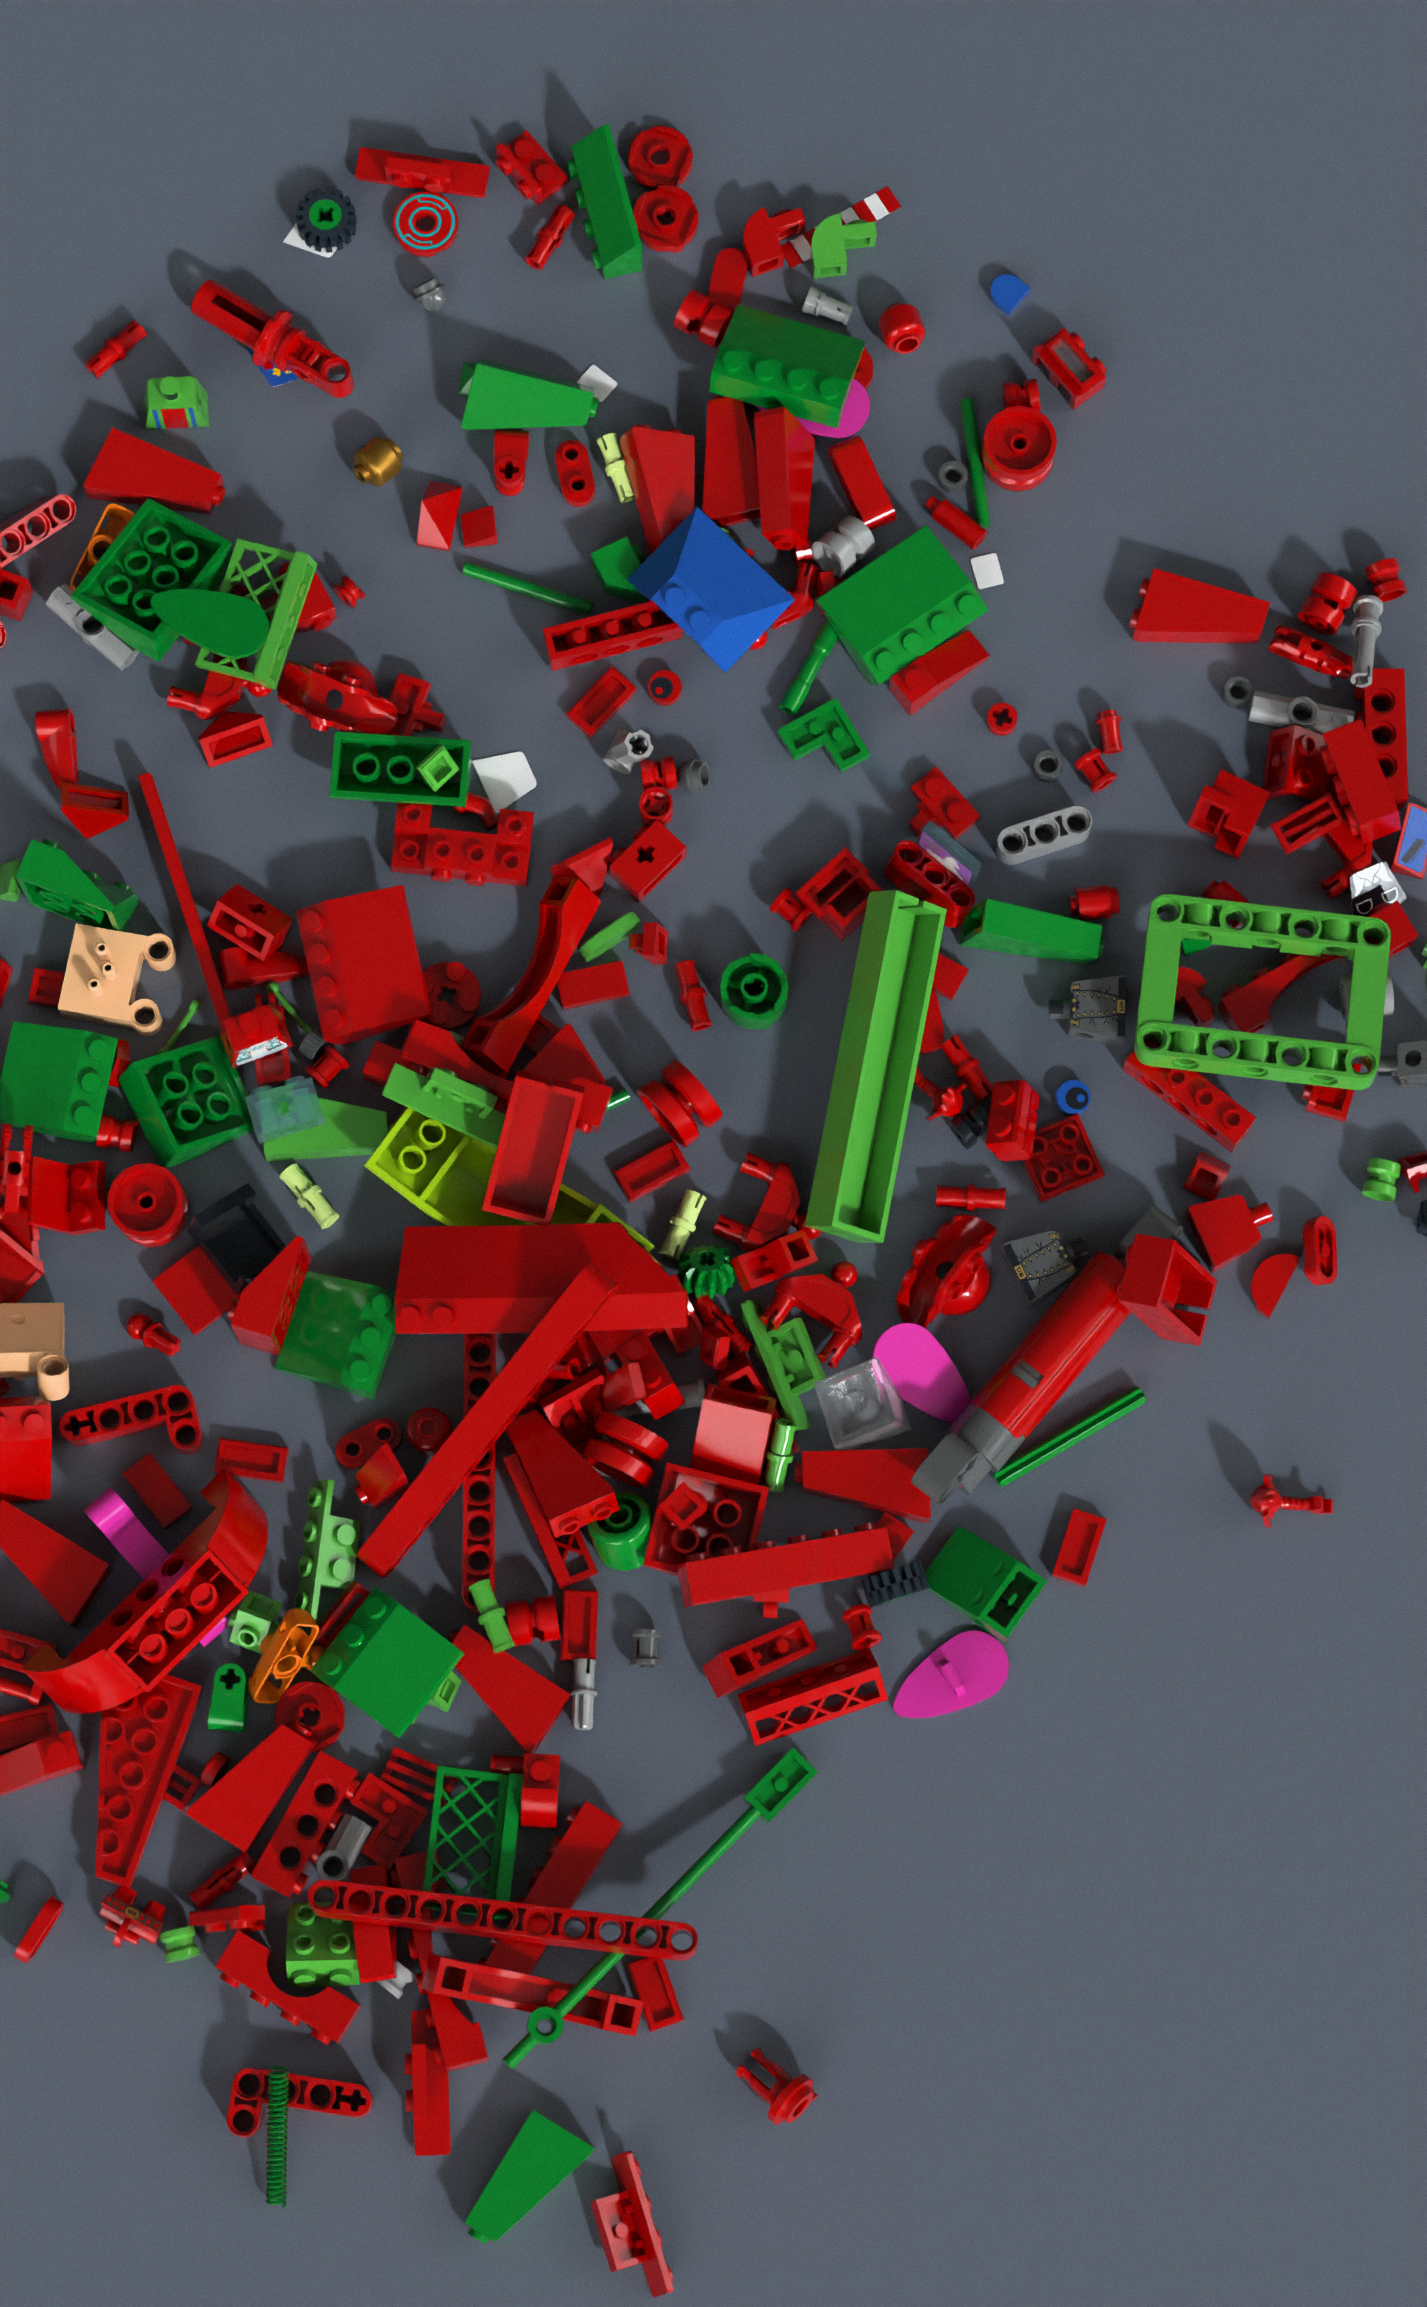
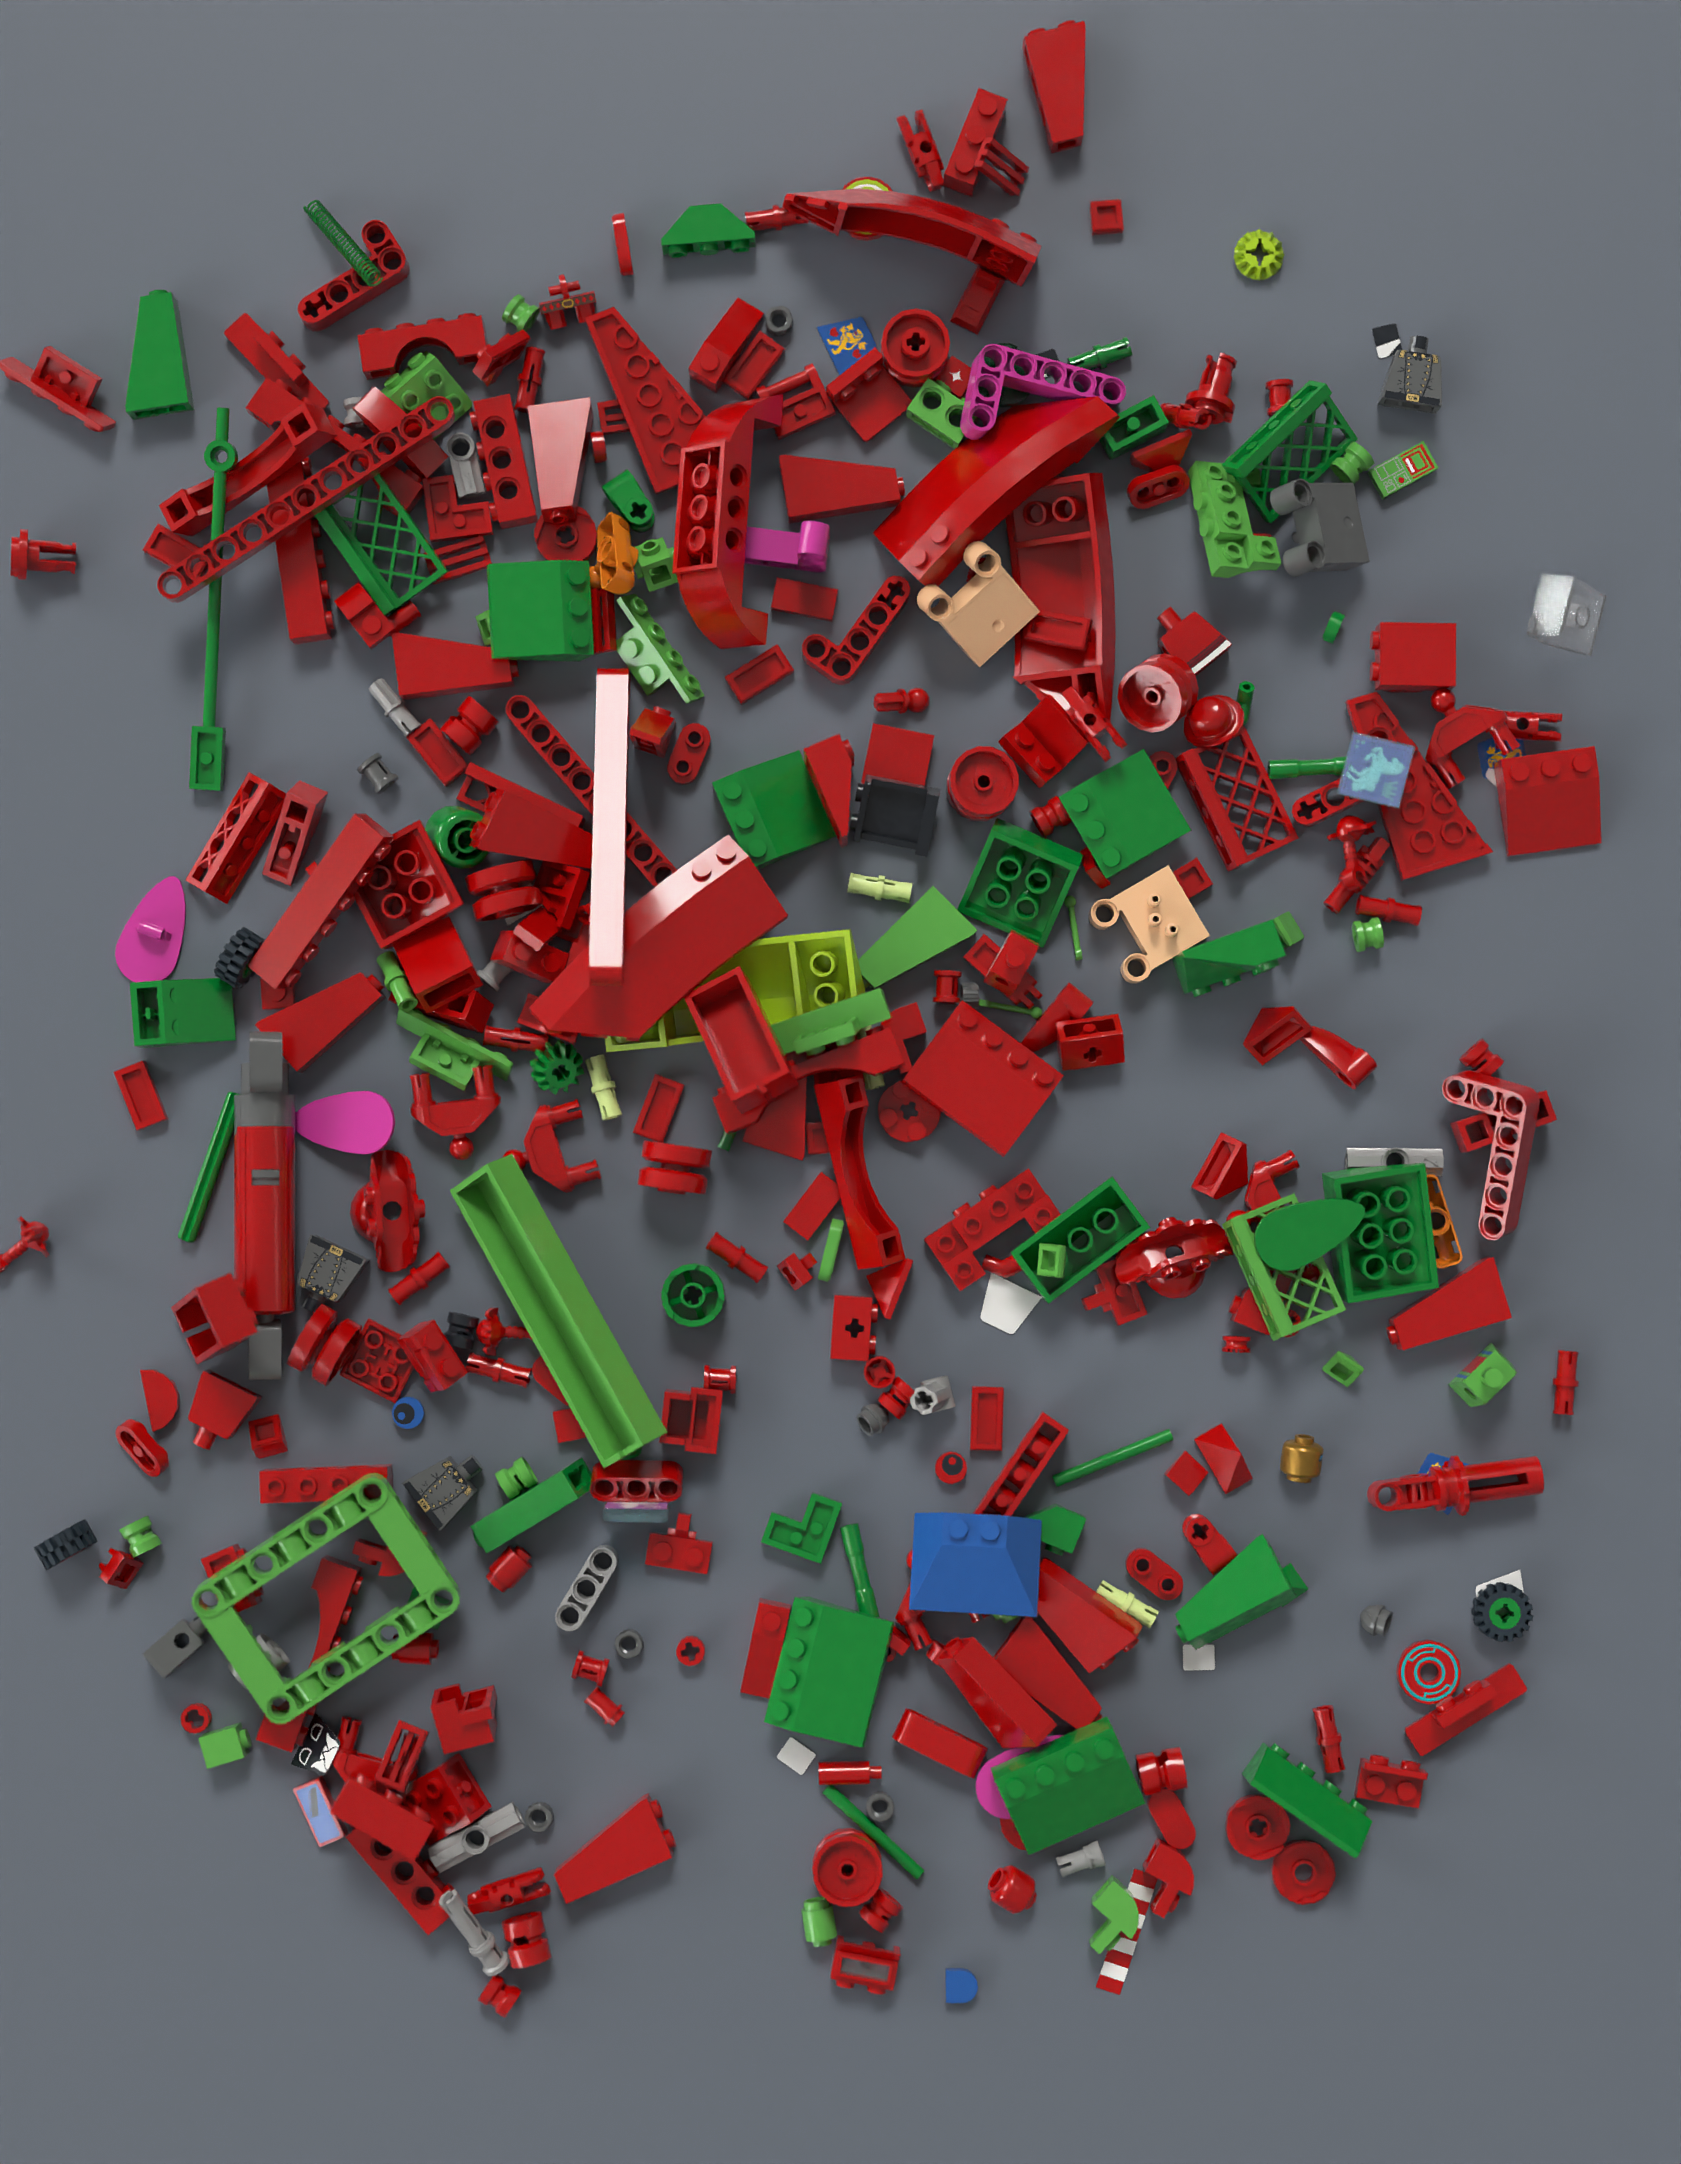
camera: 135 degrees right, 10 degrees up
red tile [138,773,232,1028] -> none
clear light blue brick [245,1076,326,1144] -> none
red head [406,1407,452,1455] -> none
bright green pin [469,1579,515,1653] -> none
red tile [657,1481,708,1533] -> none
red tile [699,1326,730,1370] -> none
red brick [730,1229,818,1292] -> none
light grey wheel [811,516,875,578] -> none
clear slope [814,1357,911,1450] -> none
red bush [841,1604,882,1650] -> none
none -> red wheel [287,1304,362,1386]
none -> bright green wheel [495,1456,538,1500]
none -> bright green brick [801,1896,838,1947]
none -> bright green slope [1322,1351,1364,1387]

